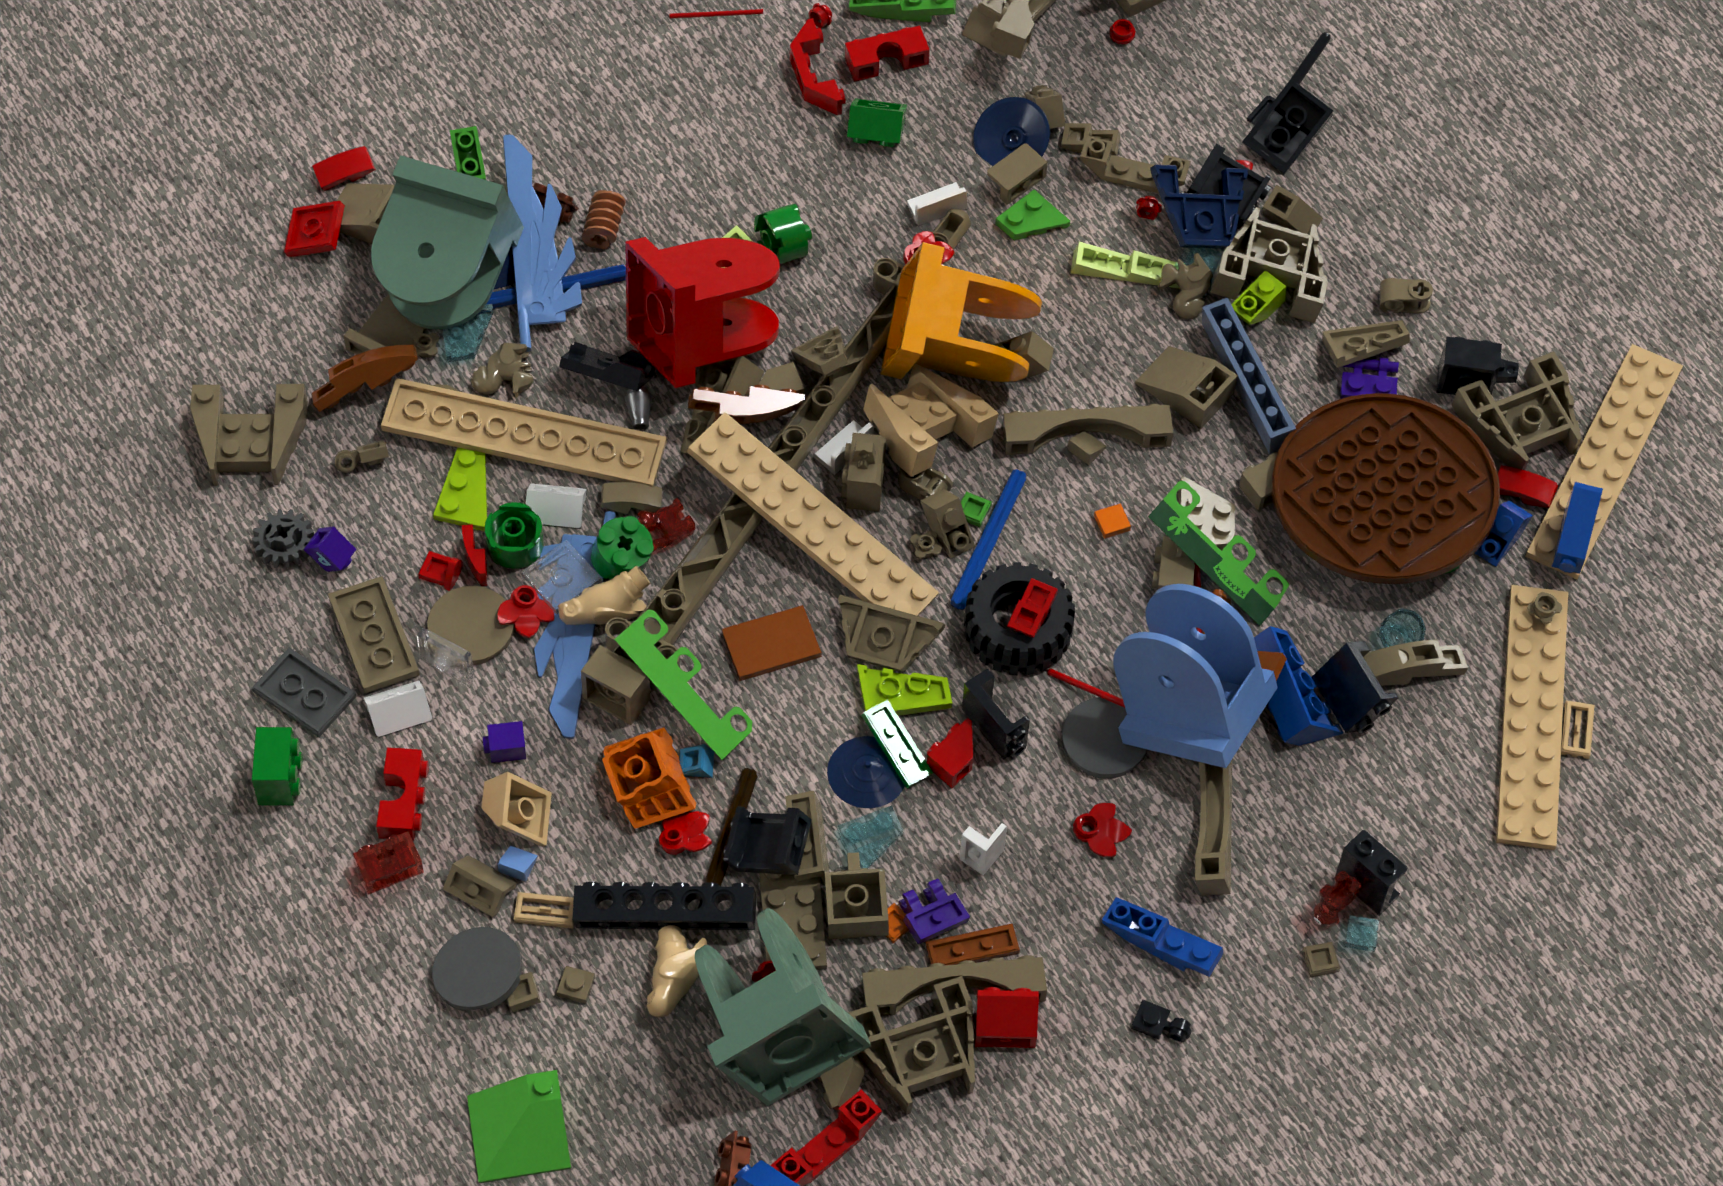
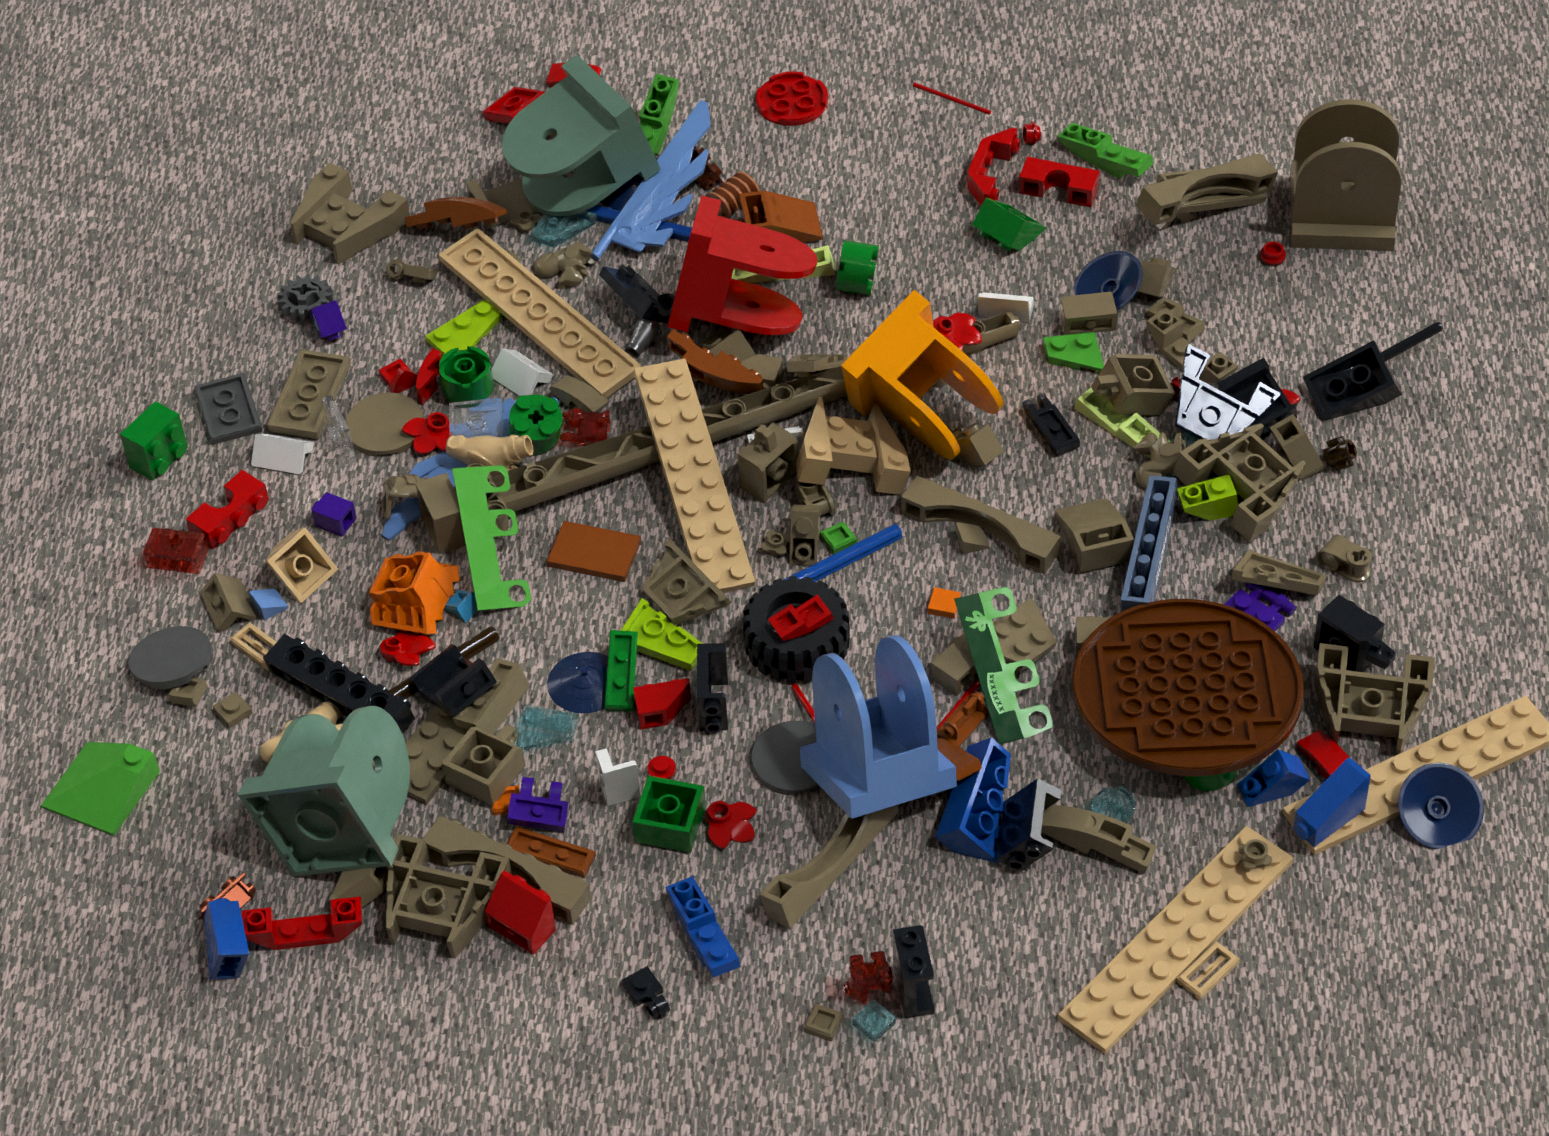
camera: 40 degrees right, 10 degrees down
none -> dark tan piece [381,474,427,520]
none -> green brick [632,776,706,853]
none -> red plate [647,756,676,779]
none -> dark orange slope [739,190,823,242]
none -> red tile [756,71,828,126]
none -> black hinge [1022,394,1080,456]
none -> dark tan hinge [1091,354,1175,415]
none -> dark brown gear [1323,436,1357,471]
none -> dark blue hat [1398,763,1484,849]

